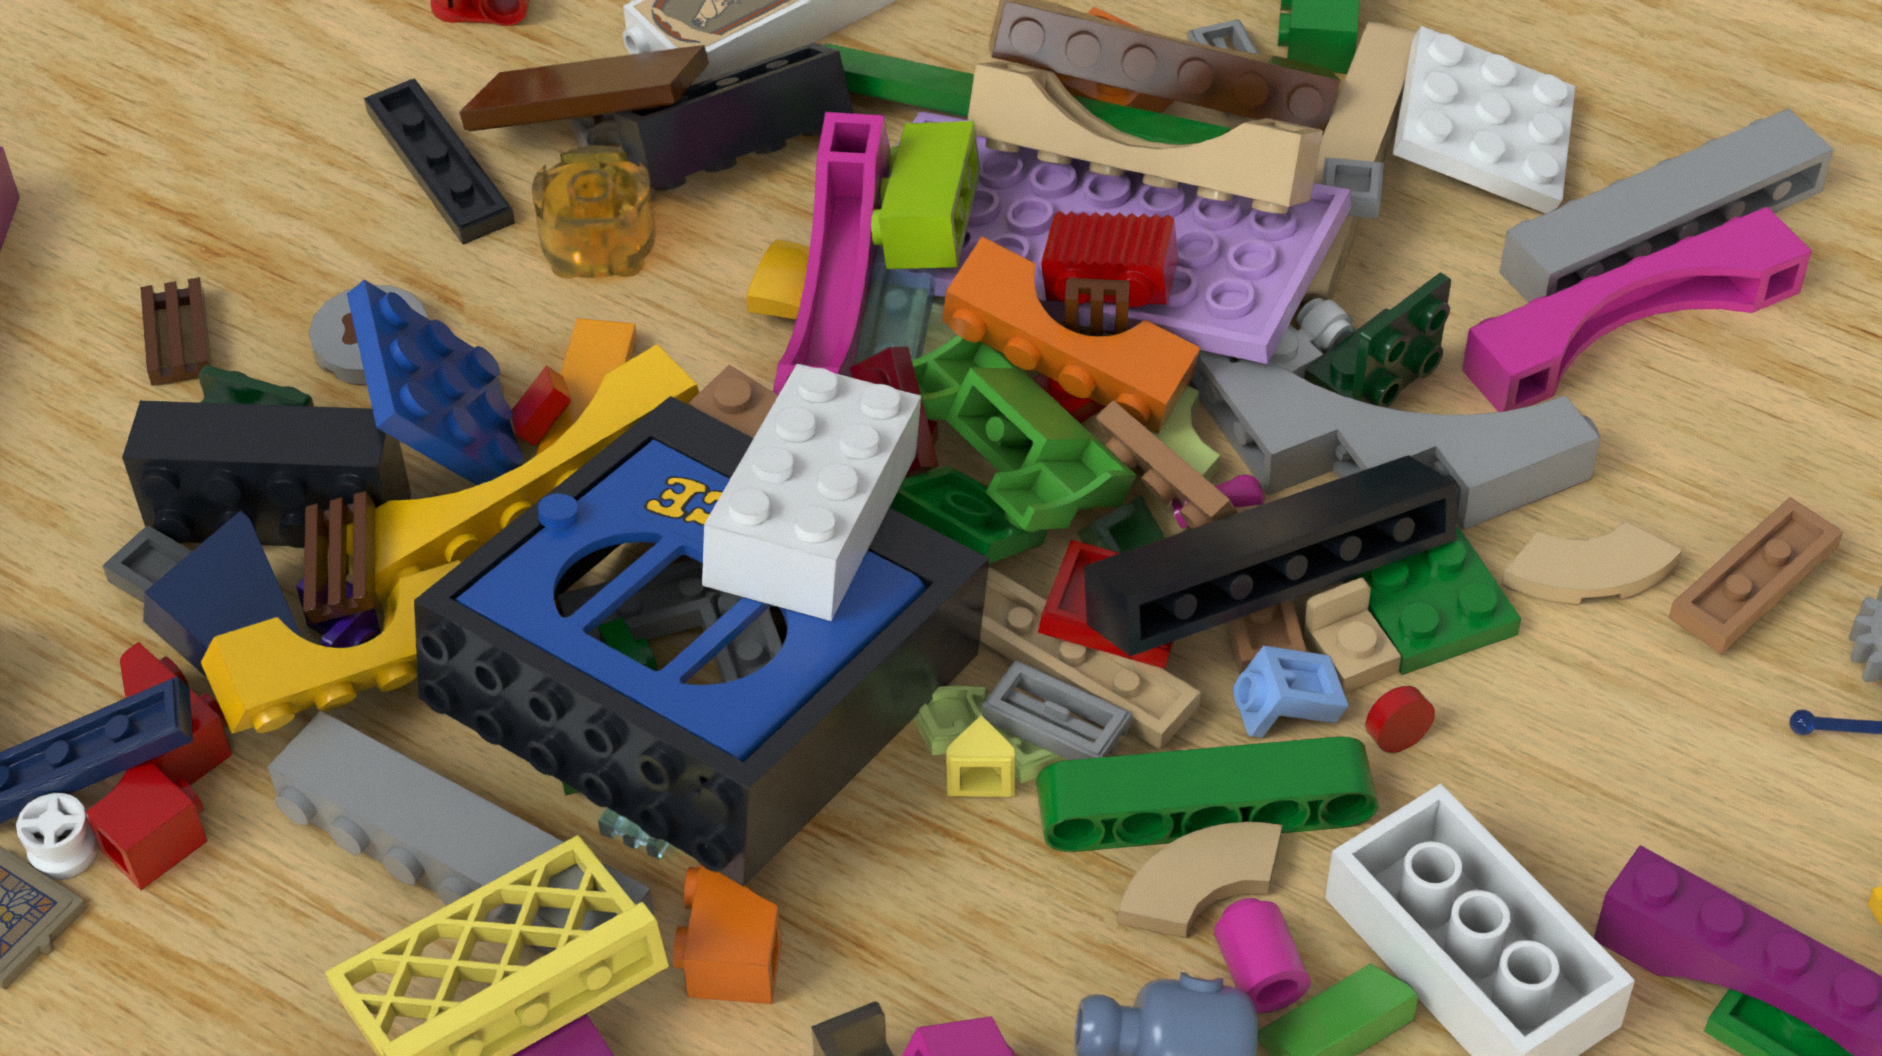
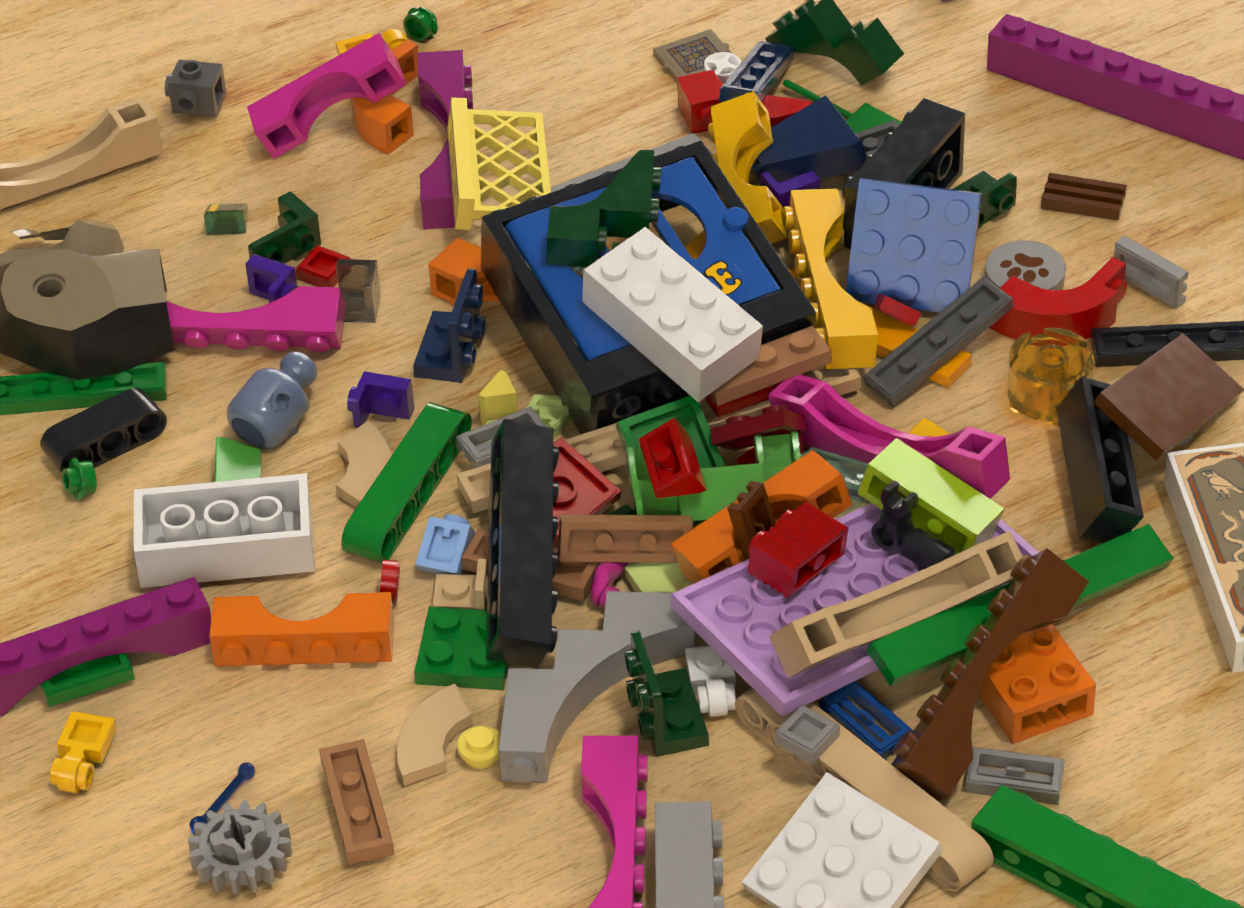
camera: 120 degrees right, 5 degrees down
reddish brown tile [303,491,375,624] -> none
dark pink brick [1214,898,1311,1013] -> none
none -> orange arch [209,592,395,666]
none -> dark purple bracket [347,371,415,428]
none -> dark blue bracket [413,268,486,383]
none -> light yellow plate [458,726,500,769]
none -> dark green arch [546,150,662,267]
none -> red slope [638,418,707,499]
none -> green piece [783,80,902,133]
none -> dark grey tile [863,276,1014,407]
none -> black bar [871,480,956,569]
none -> red arch [989,257,1128,345]
none -> light grey tile [1114,235,1188,309]

